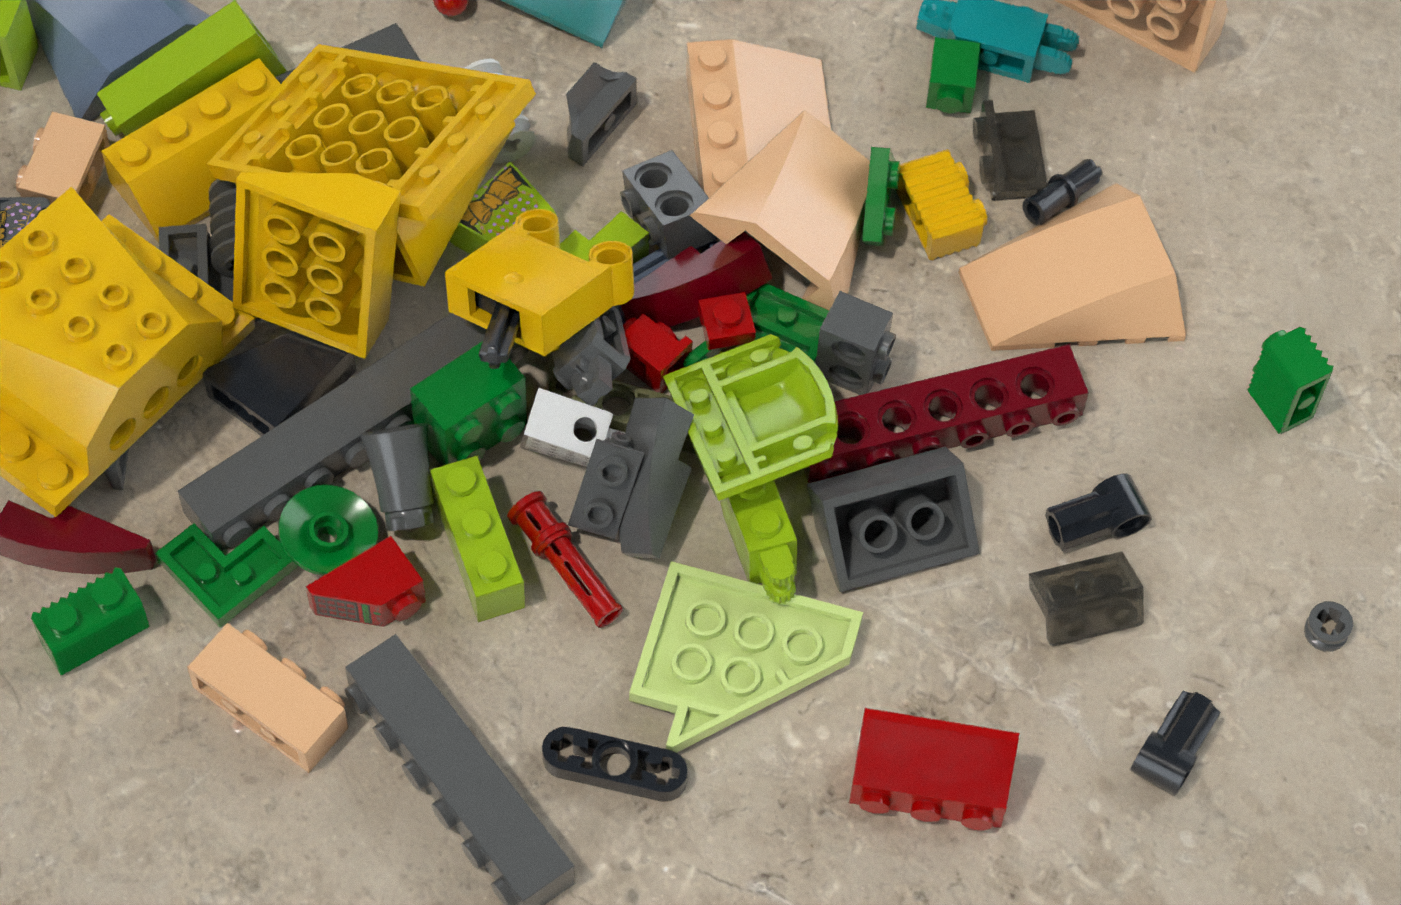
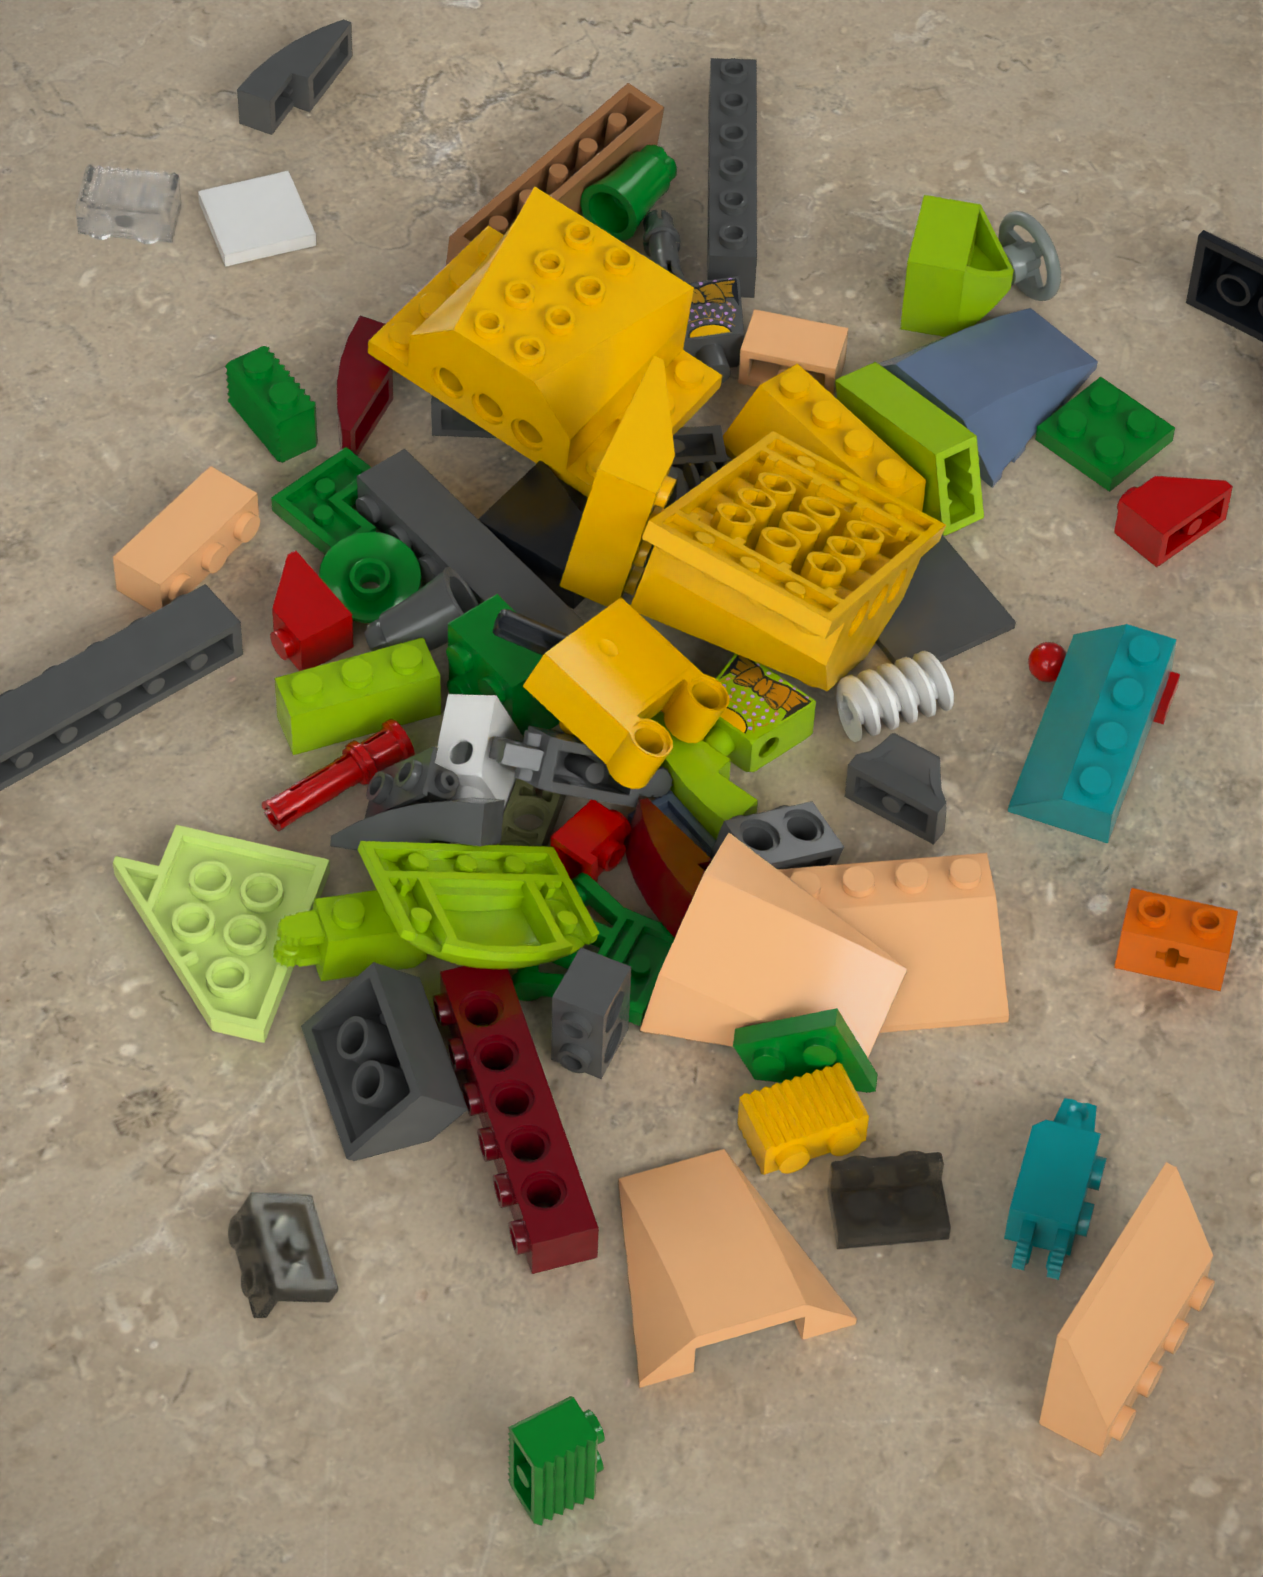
camera: 90 degrees right, 10 degrees down
black beam [542,727,688,802] -> none
red plate [698,292,756,350] -> none
red slope [849,708,1019,831] -> none
green brick [926,37,980,114] -> none
black axle [1022,159,1103,225] -> none
black piece [1045,473,1152,551] -> none
black piece [1130,691,1221,796] -> none
dark grey bush [1304,601,1353,652] -> none

